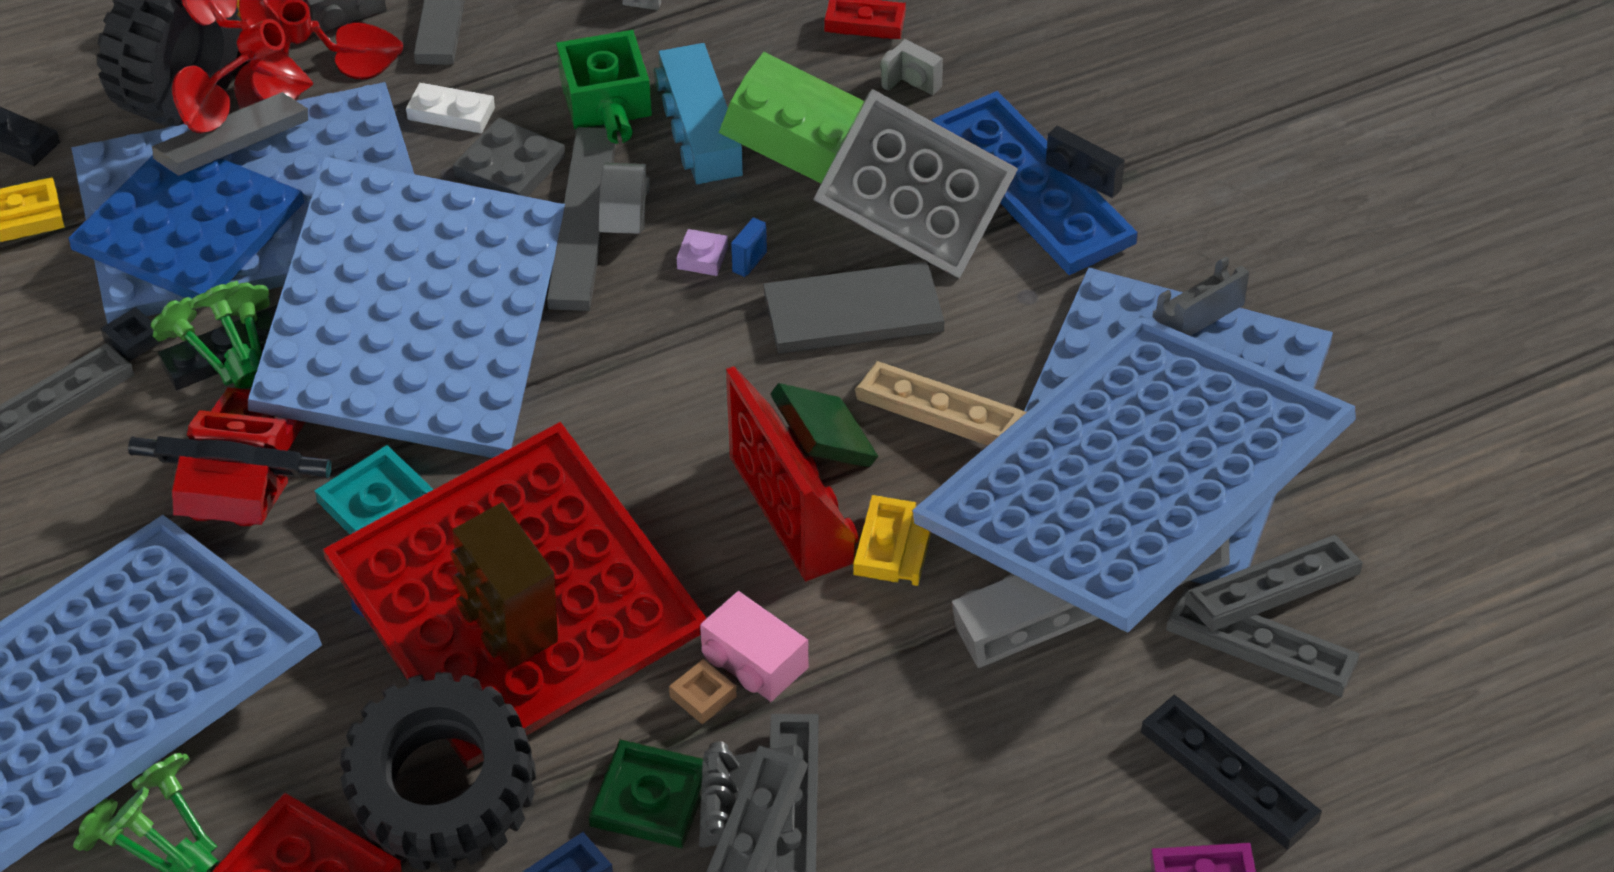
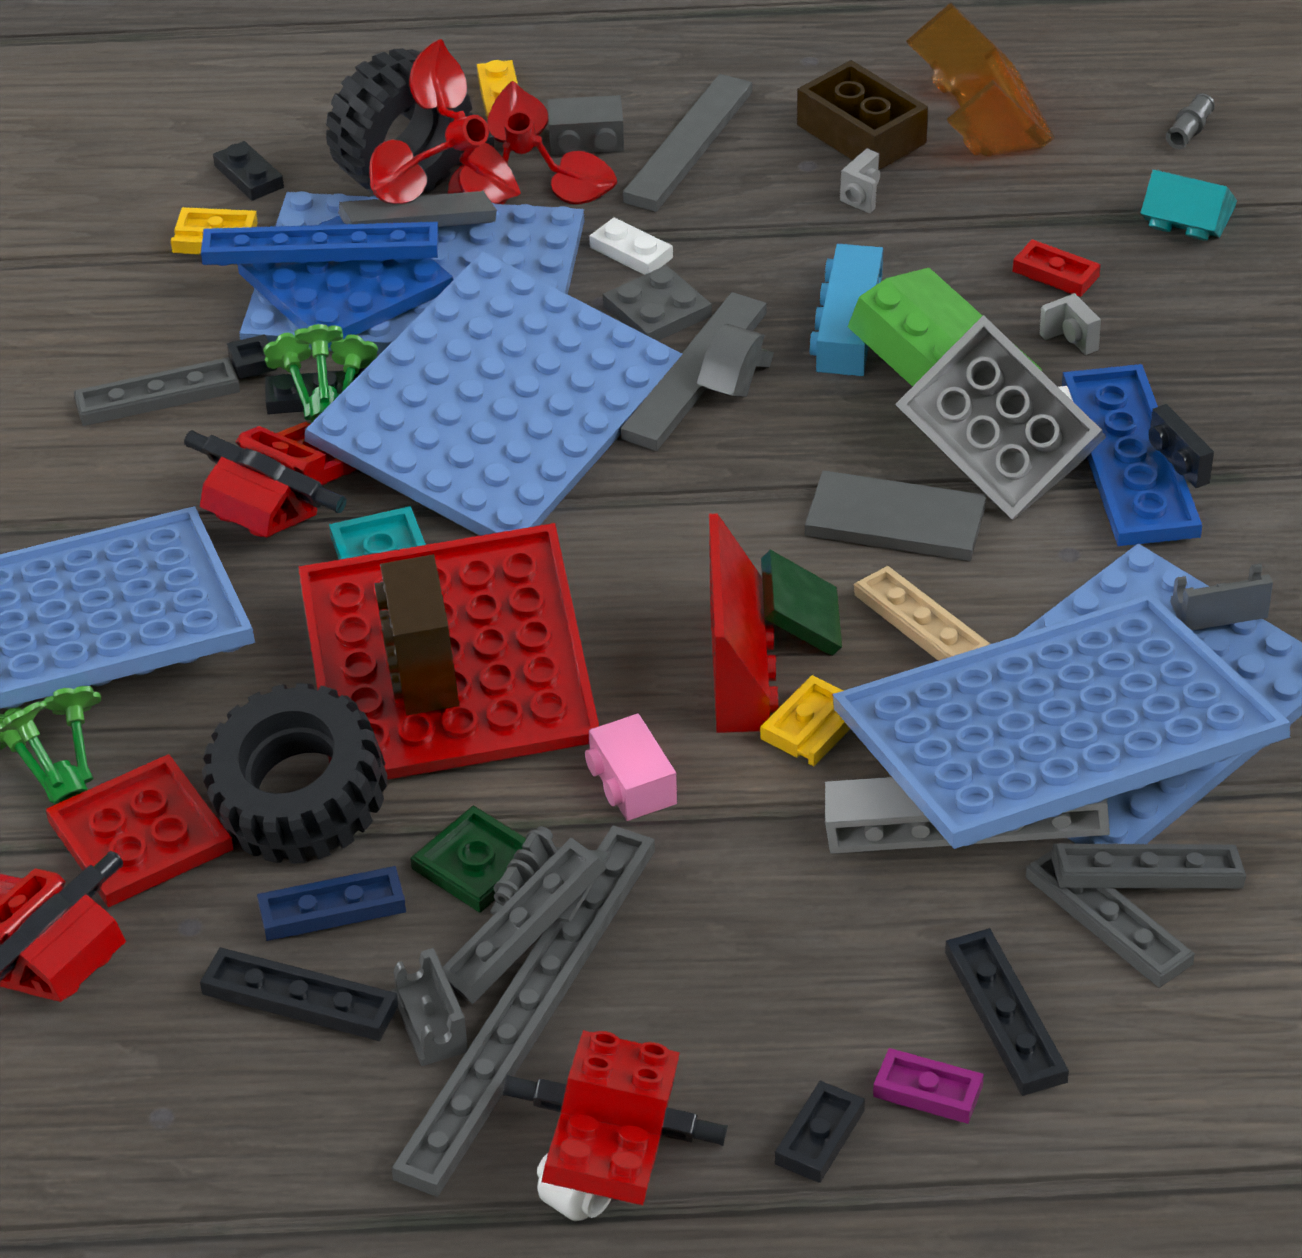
camera: 25 degrees right, 5 degrees down
green brick [556,30,652,144] -> none
medium nougat plate [669,659,737,724] -> none
lavender plate [677,229,728,276] -> none
blue tile [731,217,767,277] -> none
none -> blue plate [201,222,439,266]

